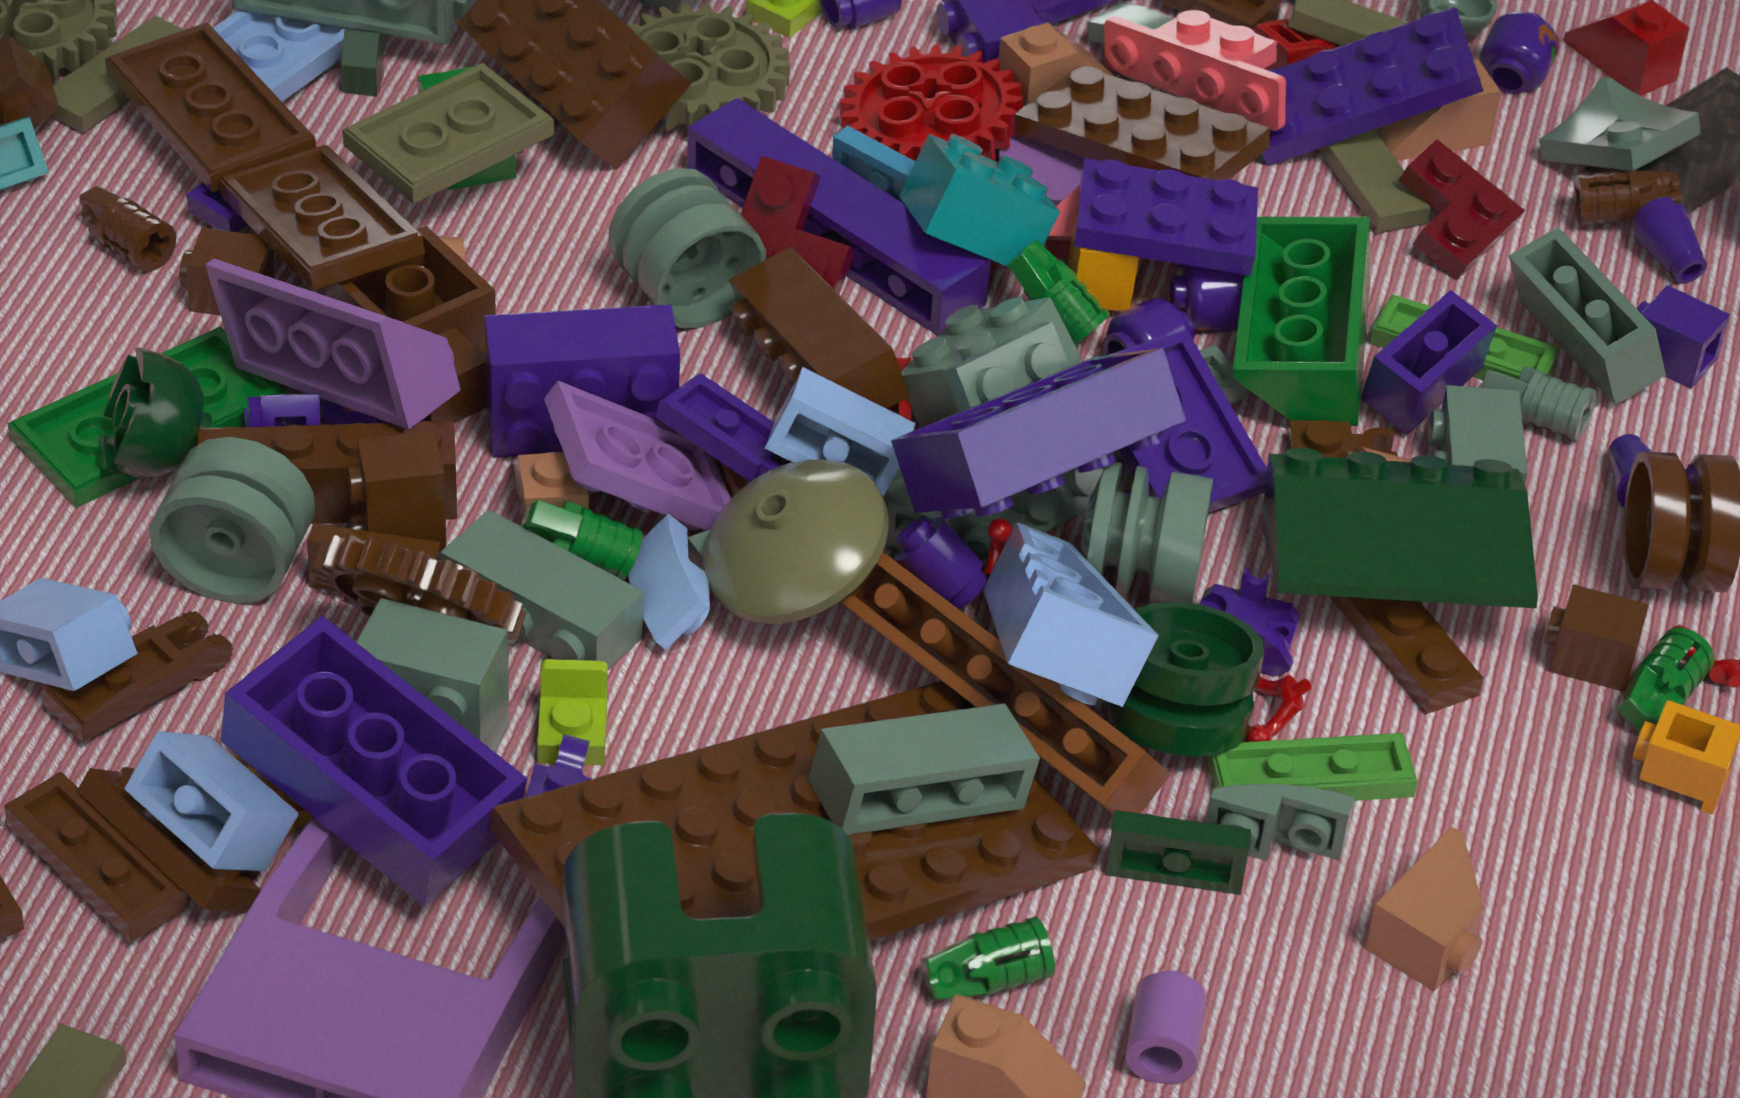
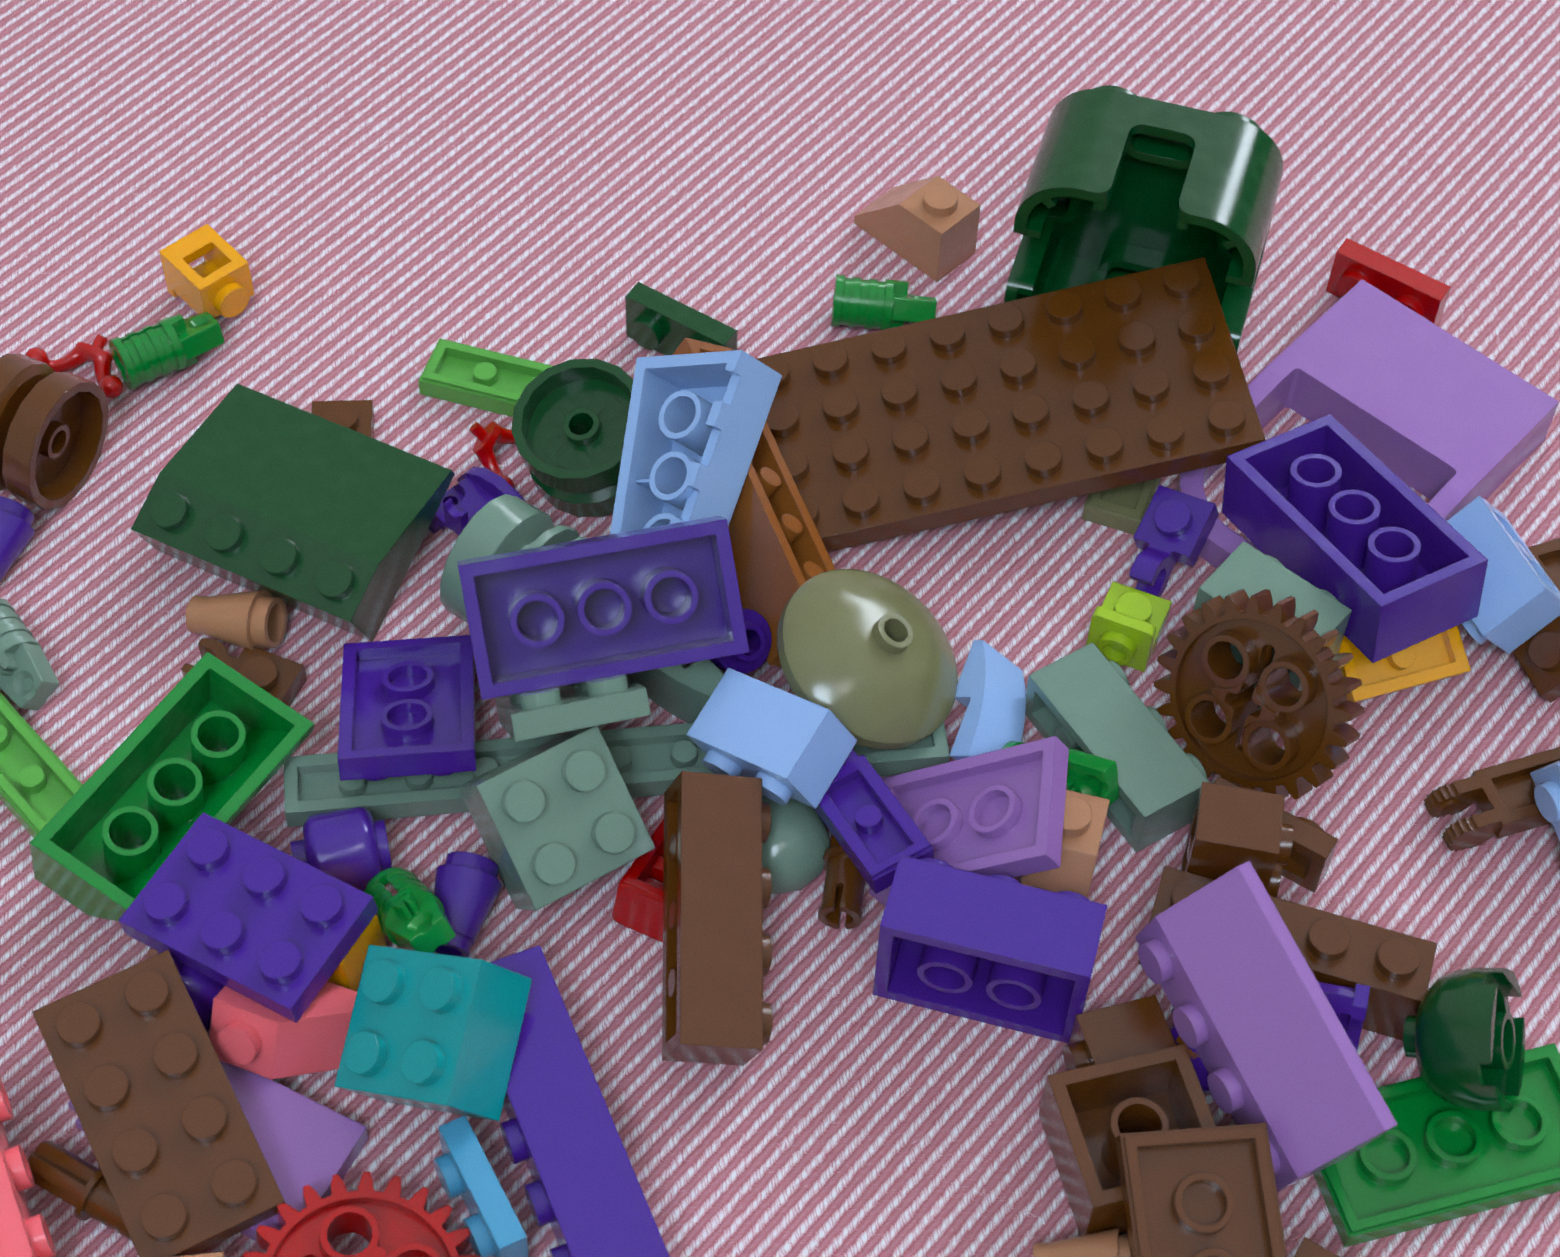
camera: 155 degrees left, 10 degrees up
sand green wheel [149,437,315,604] -> none
sand green wheel [609,168,766,328] -> none
dark red plate [741,155,855,295] -> none
sand green brick [808,704,1040,835] -> none
medium lavender brick [1126,970,1207,1084] -> none
sand green slope [1206,784,1355,861] -> none
dark purple brick [1361,290,1497,435] -> none
nougat slope [1365,826,1483,992] -> none
sand green brick [1428,385,1528,484] -> none
reddish brown brick [1544,584,1649,692] -> none

